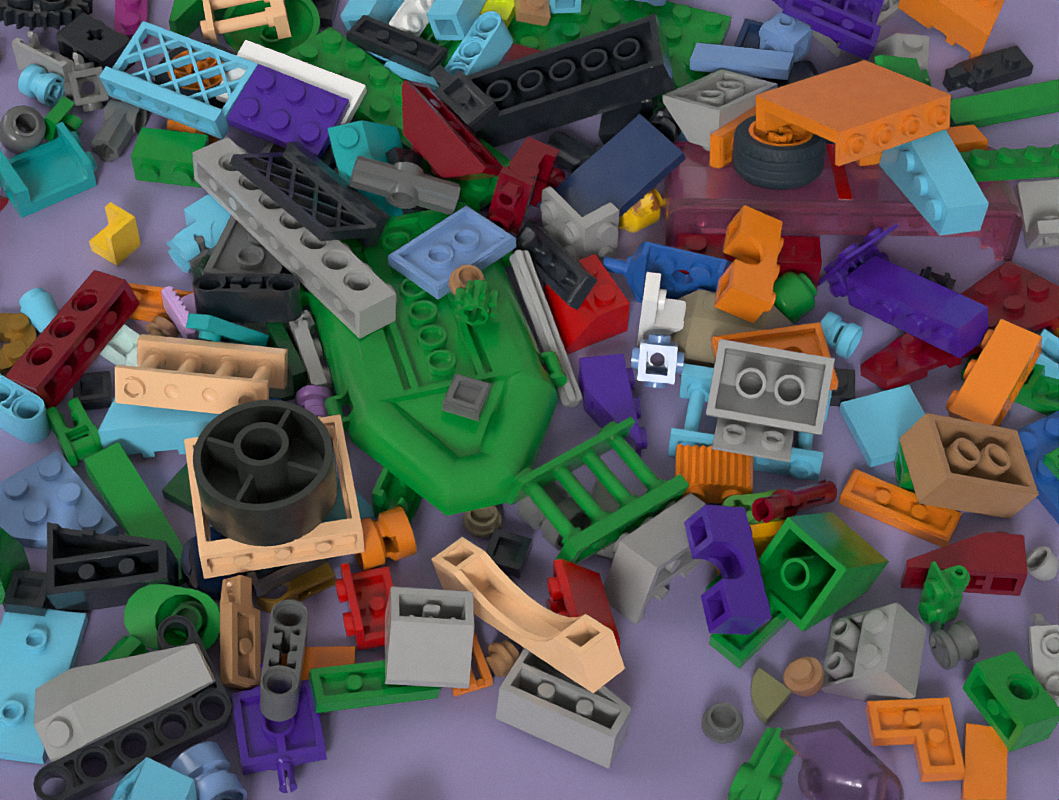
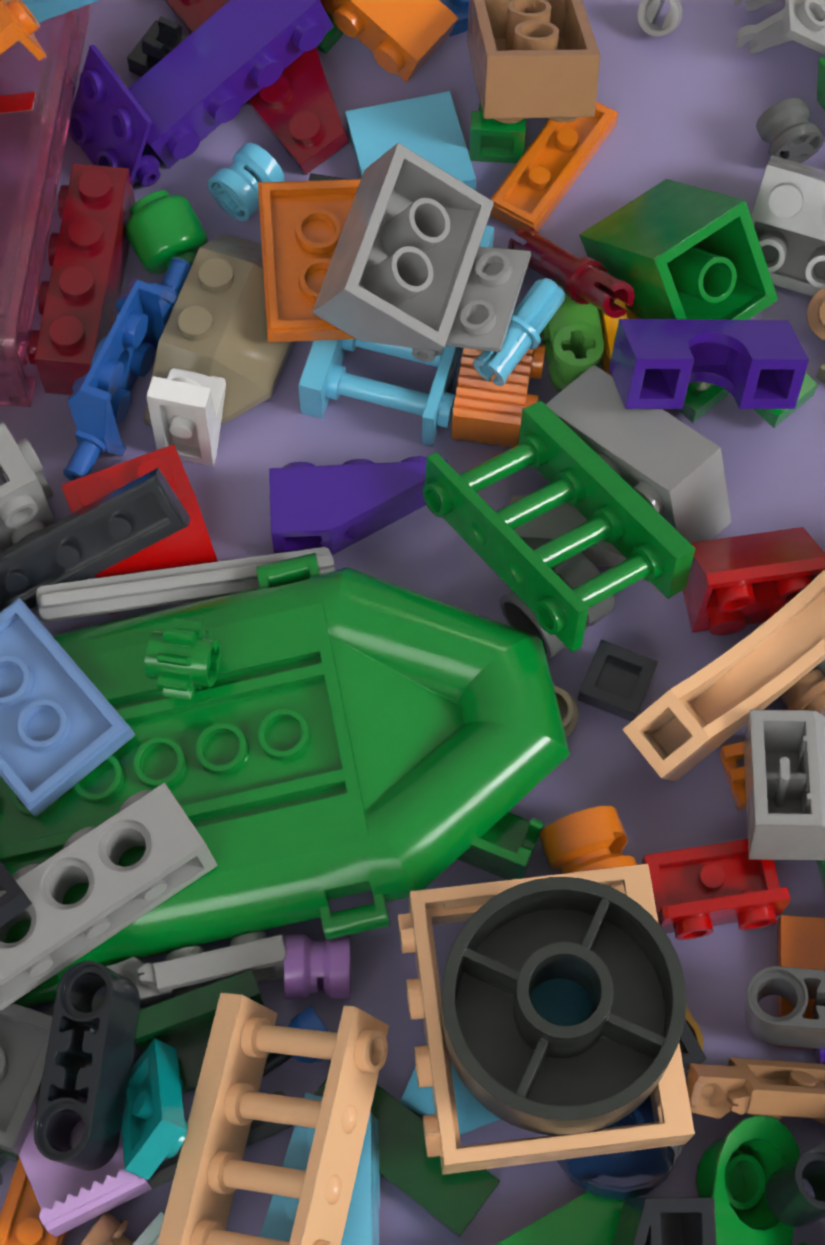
camera: 85 degrees left, 15 degrees up
dark grey tile [442,373,492,421] -> none
medium nougat plate [448,265,485,295] -> none
brick [631,334,684,388] -> none
orange arch [714,205,784,324] -> none
dark red slope [900,531,1028,596] -> none
green hinge [918,561,970,631] -> none
none -> medium azure axle [473,278,565,386]

